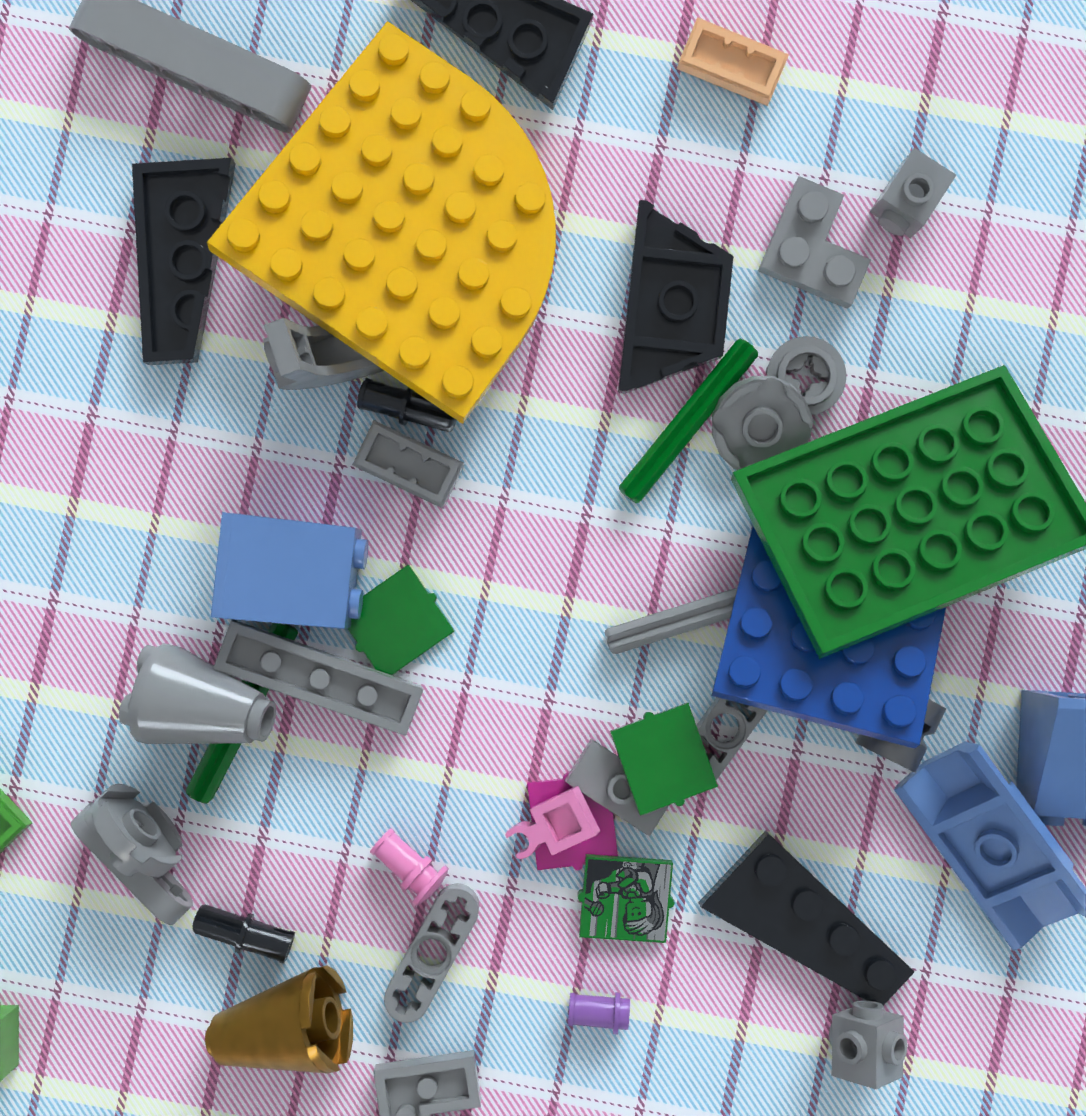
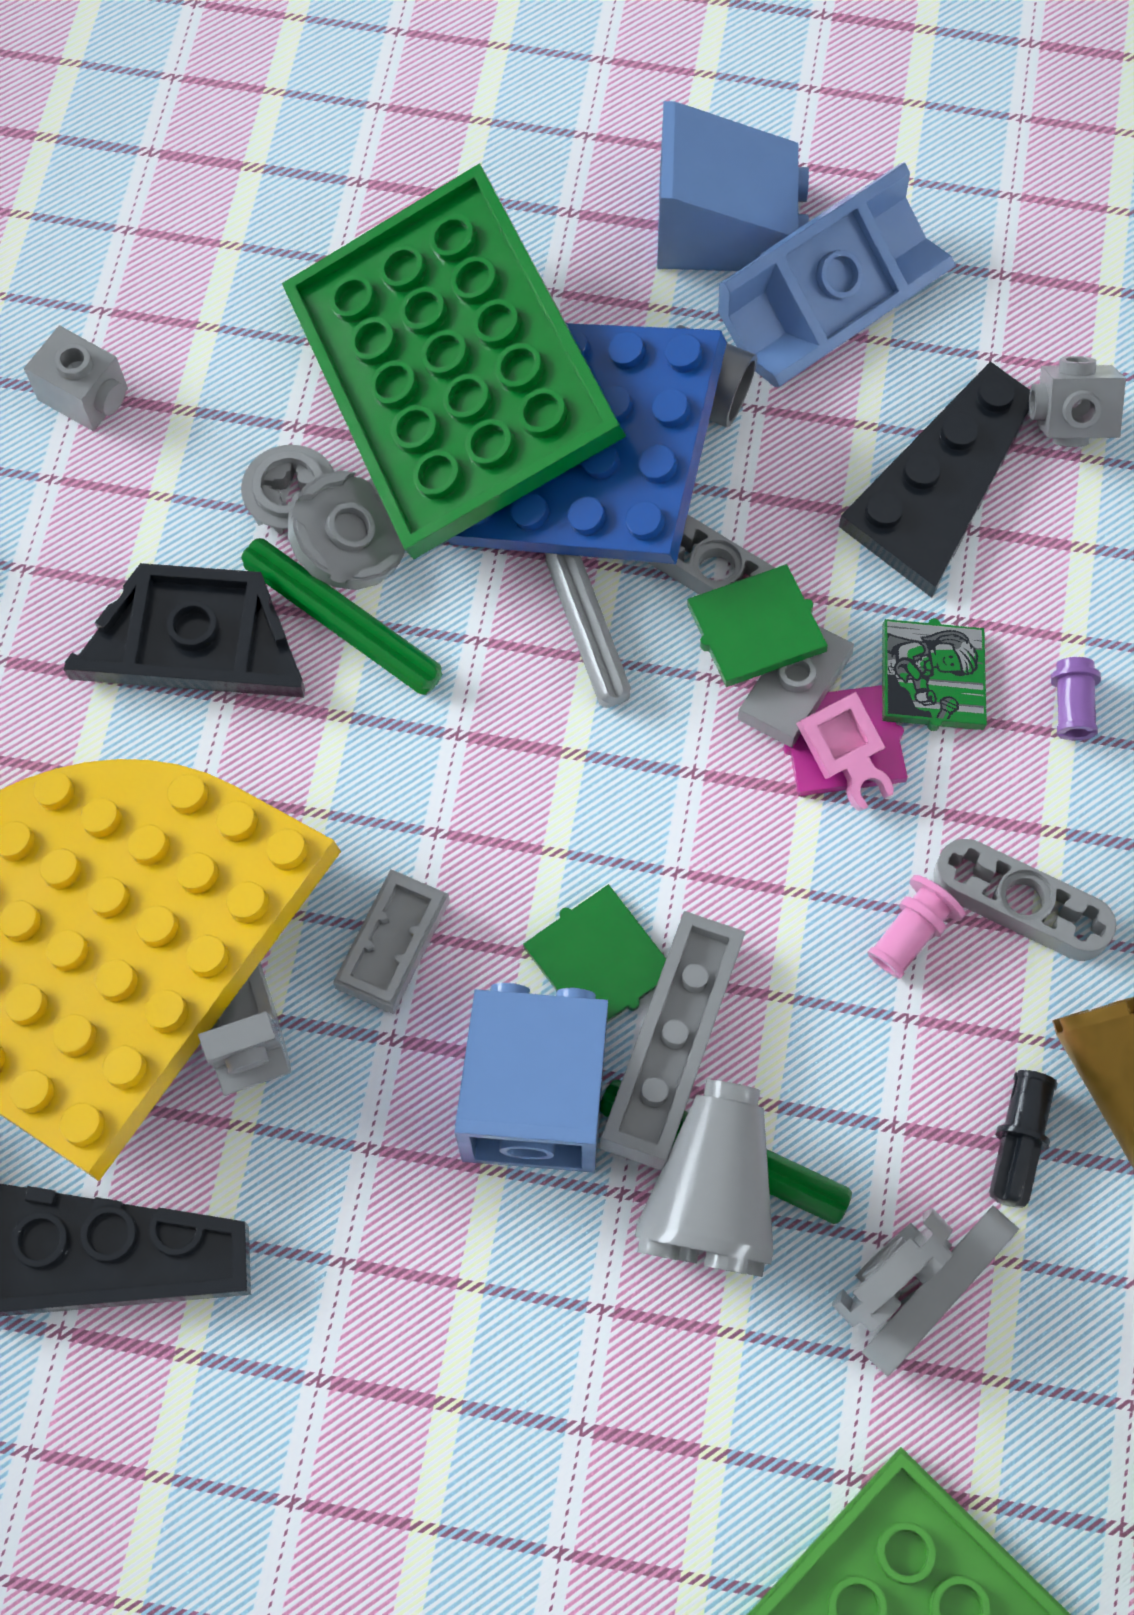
camera: 85 degrees left, 20 degrees down
black axle [357,378,457,432] -> none
light grey plate [758,176,871,309] -> none

